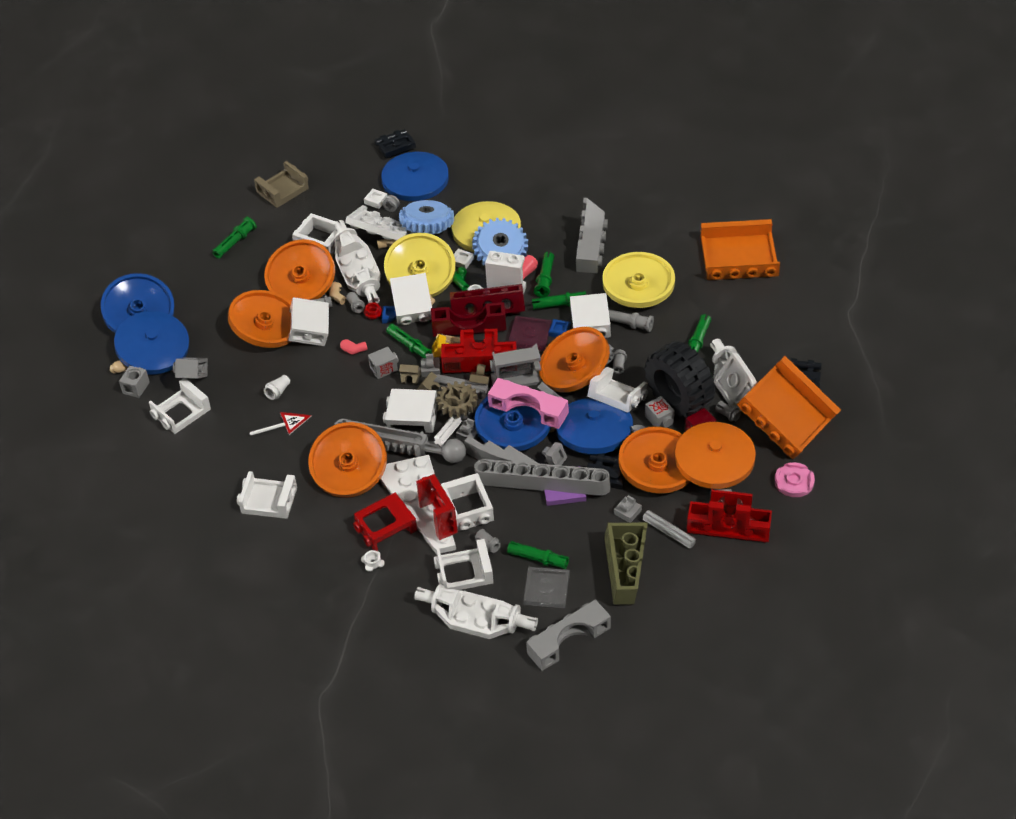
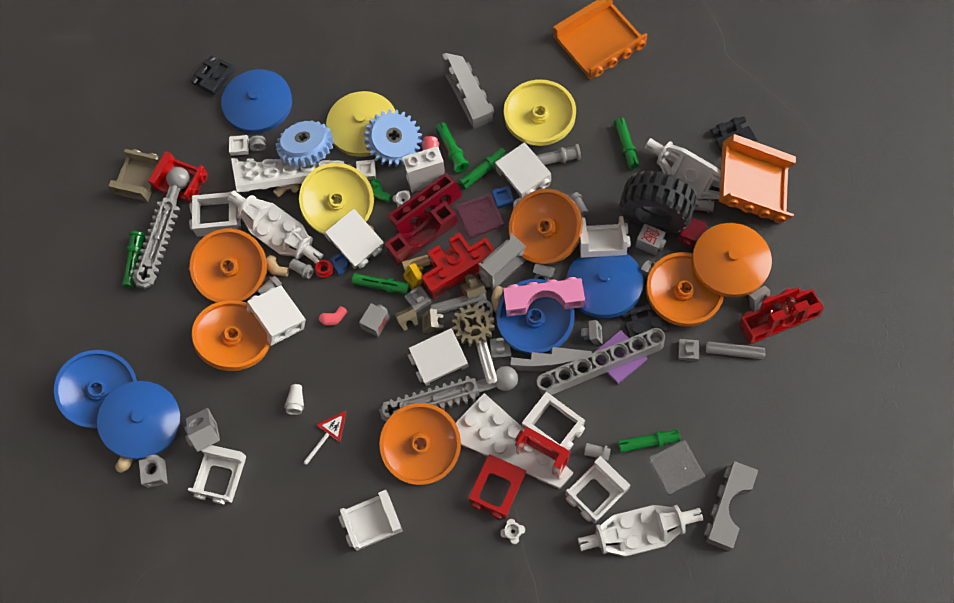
camera: 30 degrees left, 20 degrees up
olive wedge [604,522,648,604] -> none
bright pink tile [774,462,815,498] -> none
none -> light grey gear [132,167,190,290]
none -> red window [148,151,208,203]

